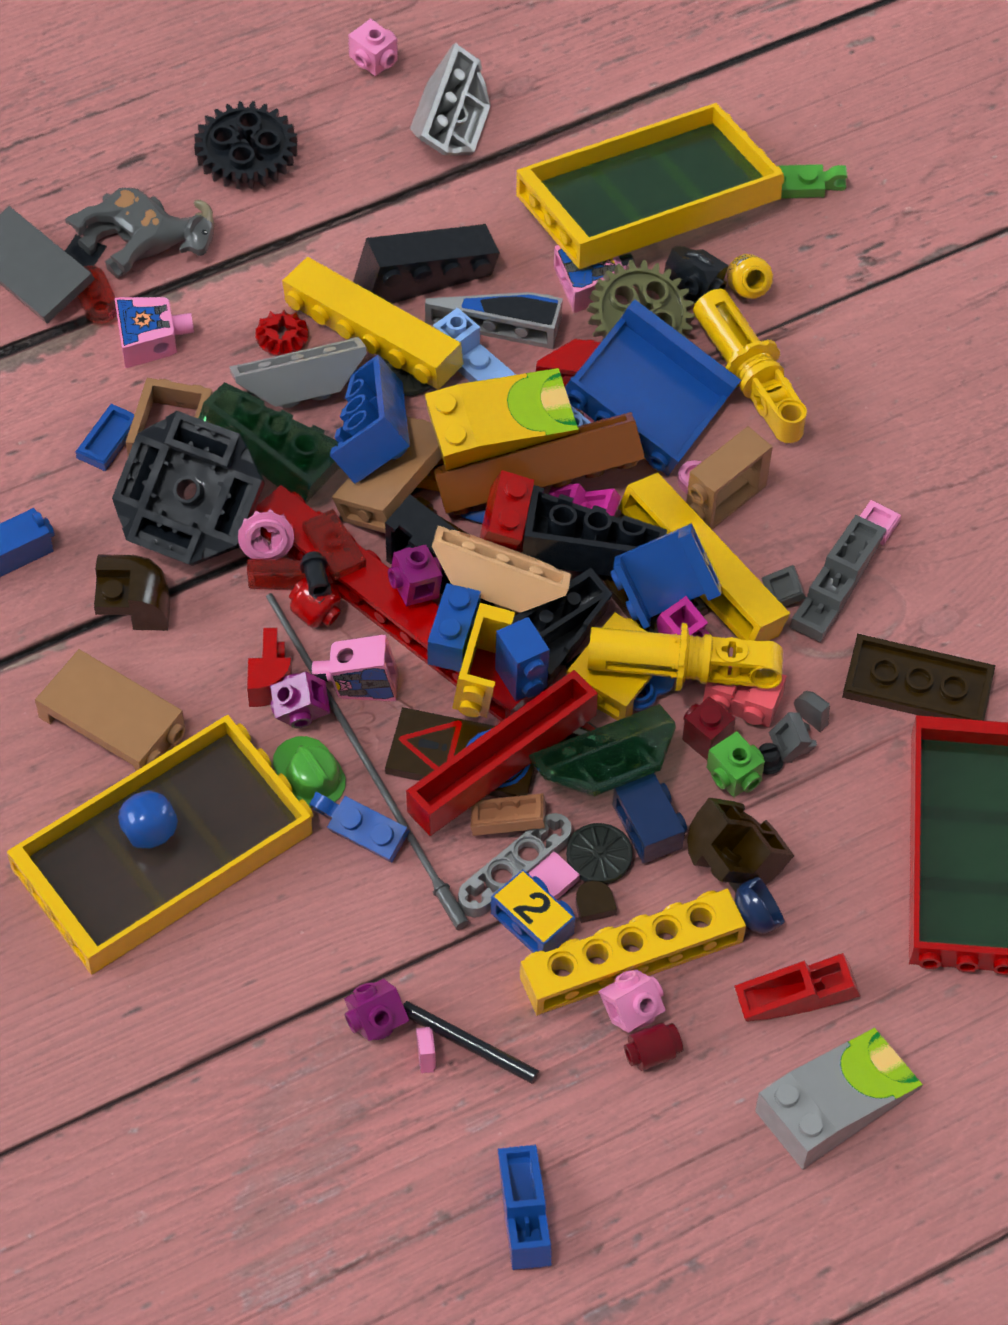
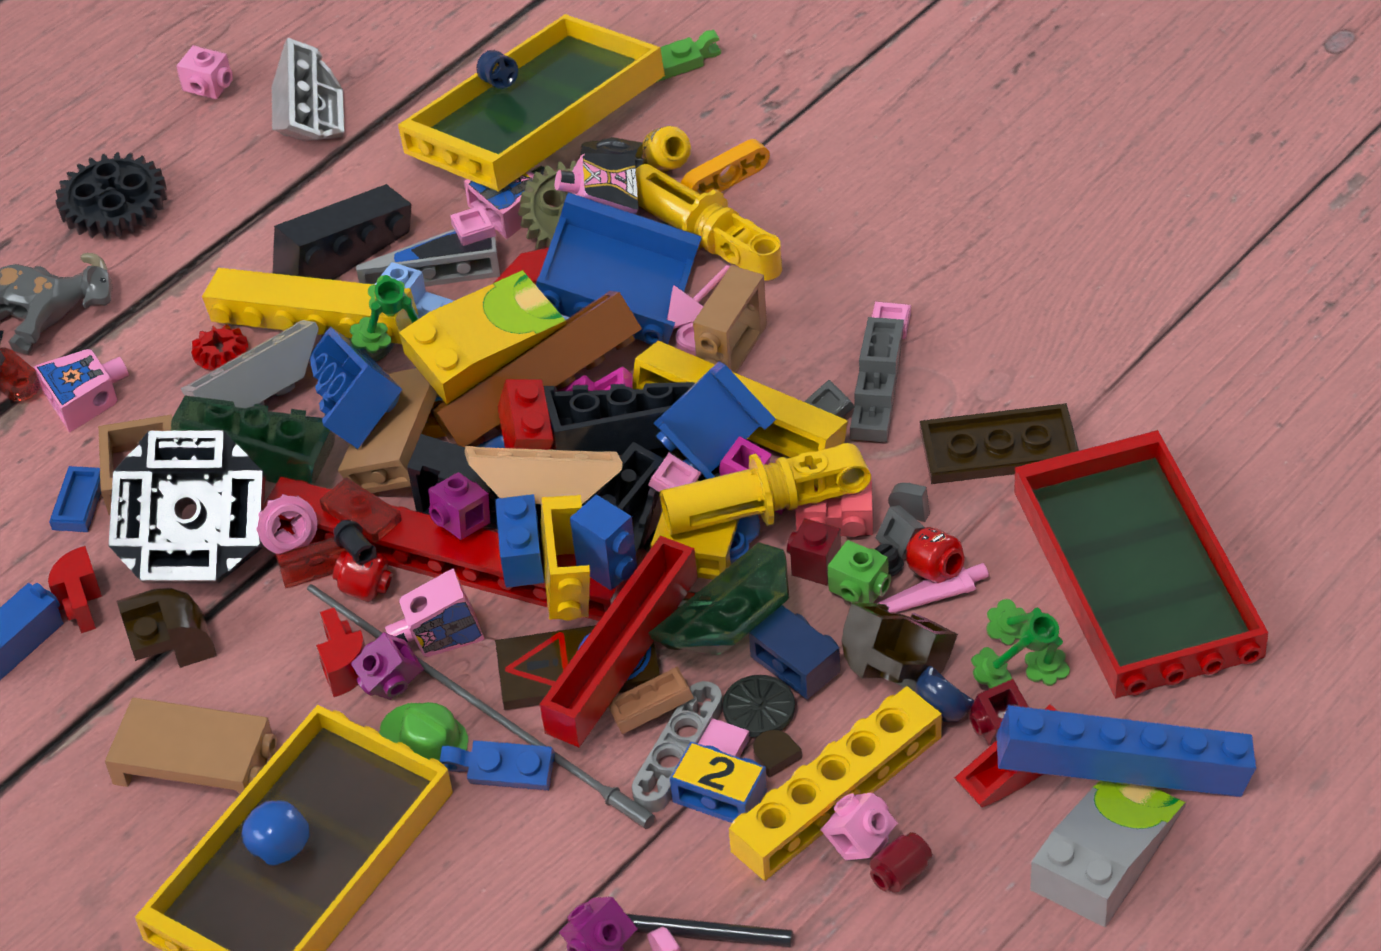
camera: 15 degrees left, 10 degrees down
none -> red brick [48,546,102,634]
none -> plant [350,275,419,353]
none -> bright pink tile [450,205,496,246]
none -> dark blue wheel [477,50,518,89]
none -> torso [555,153,638,214]
none -> bright pink tile [648,453,701,492]
none -> bright pink piece [667,265,730,329]
none -> light orange beam [681,139,770,194]
none -> bright pink bar [877,563,989,613]
none -> red head [906,527,965,583]
none -> dark red brick [969,679,1029,746]
none -> bright green plant [971,599,1070,688]
none -> blue brick [997,705,1256,797]

